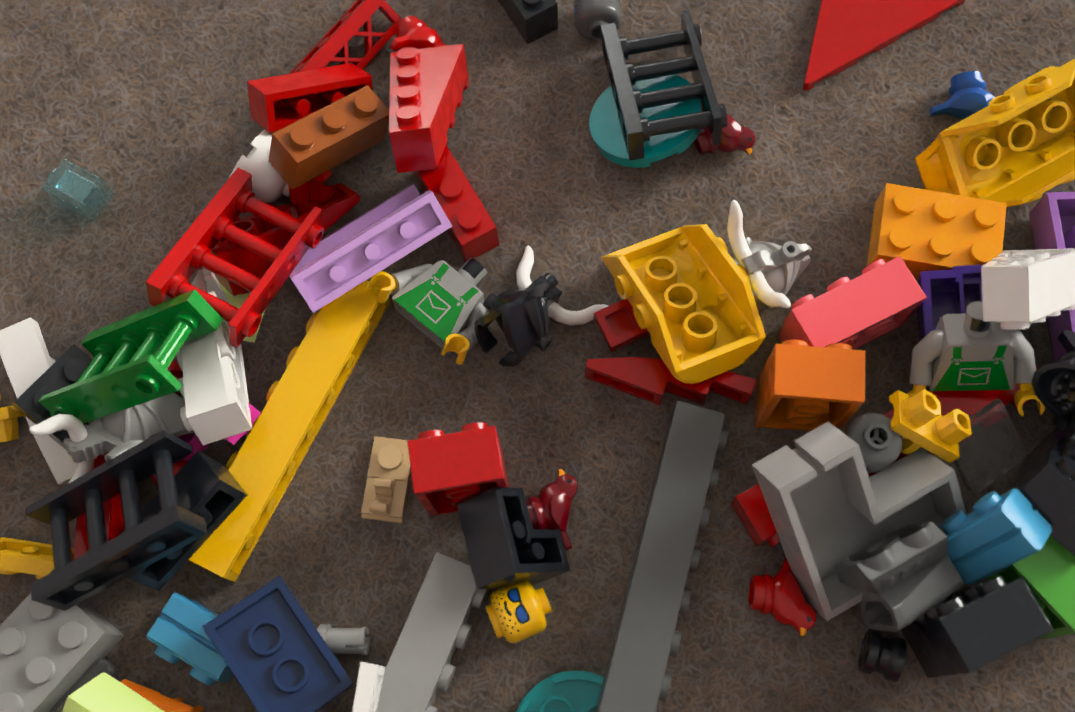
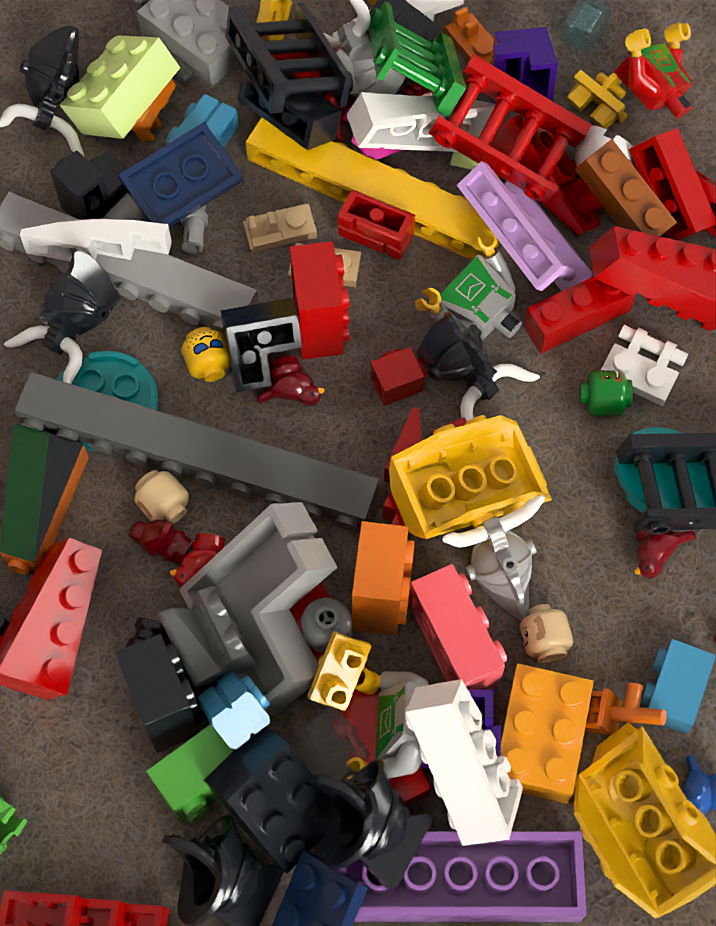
camera: 85 degrees right, 5 degrees down
none -> dark red animal [128,520,192,564]
none -> tan head [134,470,189,524]
none -> tan plate [243,203,317,253]
none -> red brick [338,190,415,260]
none -> red brick [370,347,427,406]
none -> orange plate [443,7,494,65]
none -> dark purple plate [490,27,558,104]
none -> tan head [519,604,573,663]
none -> yellow hips [567,69,628,129]
none -> green head [579,370,633,417]
none -> orange arm [585,683,666,736]
none -> white plate [601,325,689,406]
none -> red torso [614,22,692,119]
none -> dark azure brick [640,639,716,734]

